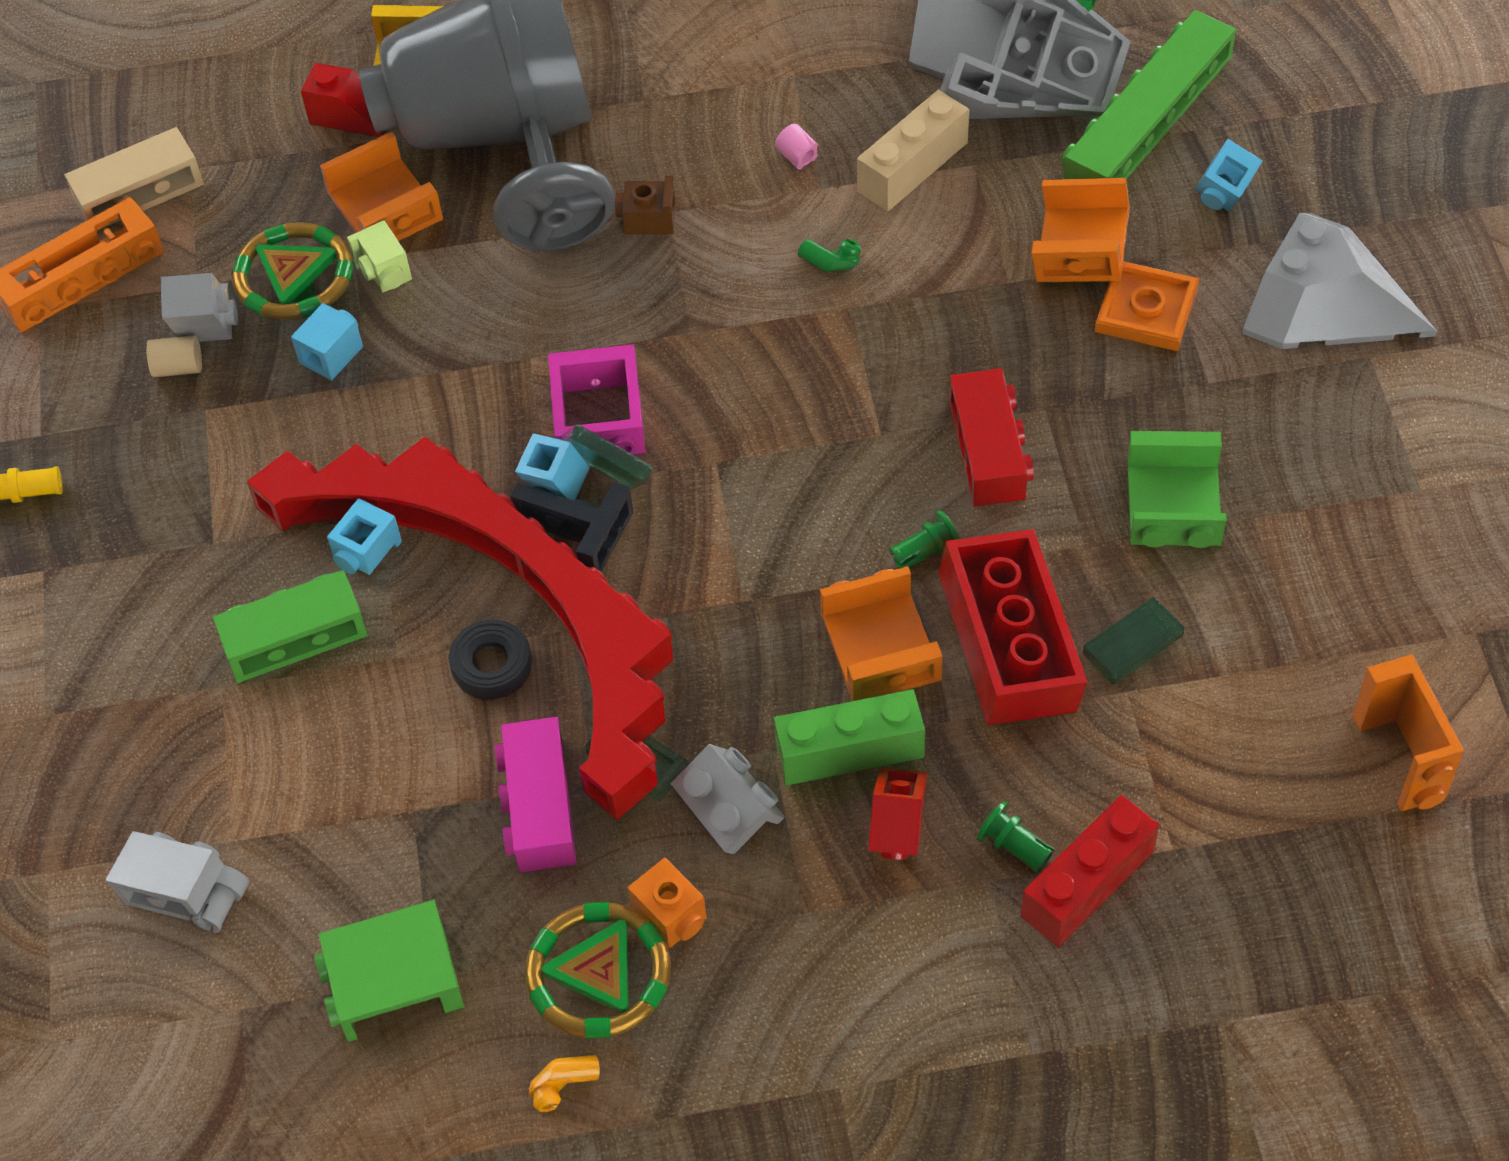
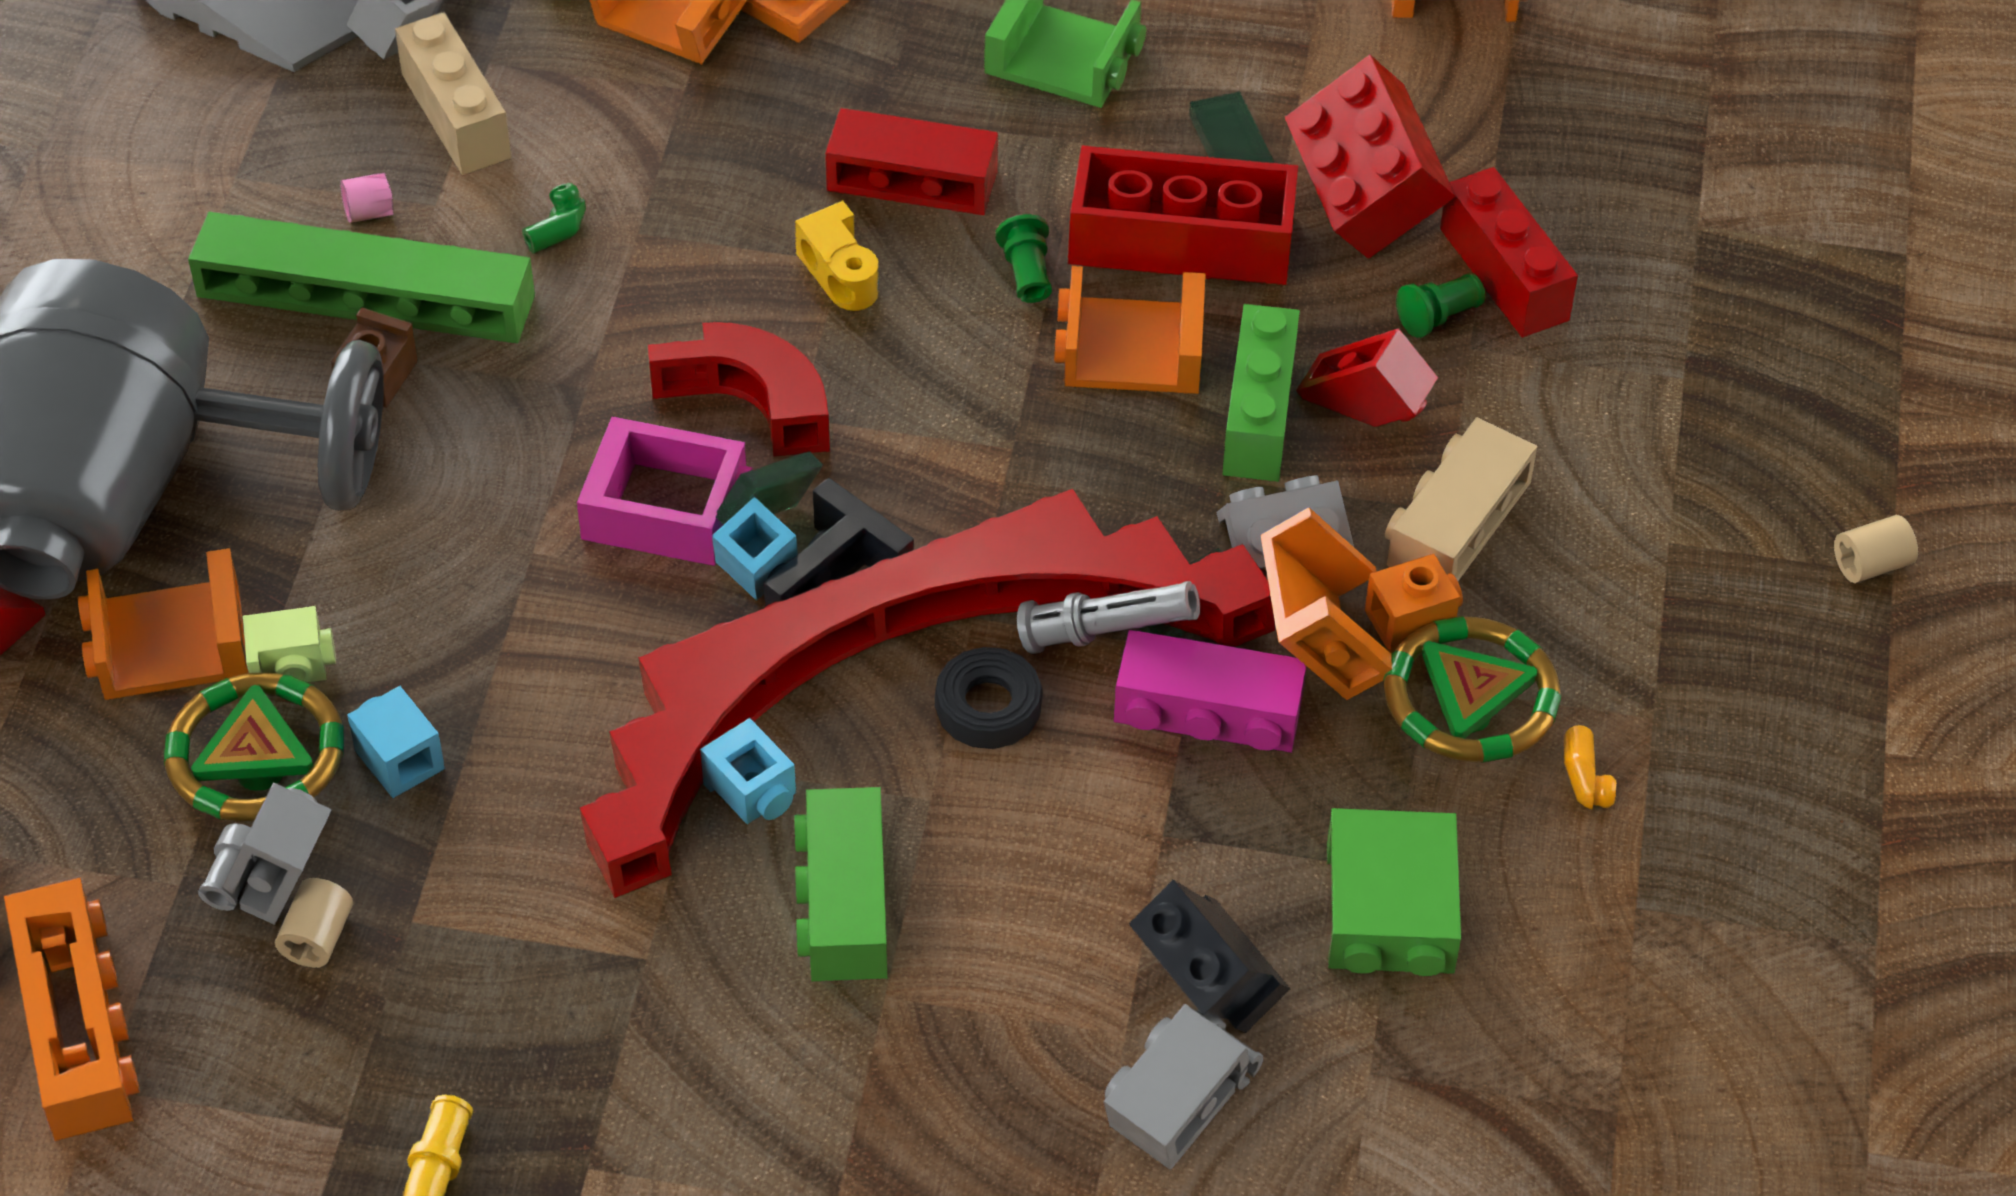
camera: 75 degrees left, 5 degrees down
none -> bright green brick [188,212,535,344]
none -> red arch [648,322,830,457]
none -> yellow leg [795,201,878,311]
none -> light grey pin [1017,581,1200,654]
none -> black hips [1129,879,1290,1033]
none -> orange panel [1260,507,1392,700]
none -> red brick [1284,55,1456,259]
none -> tan brick [1385,417,1538,581]

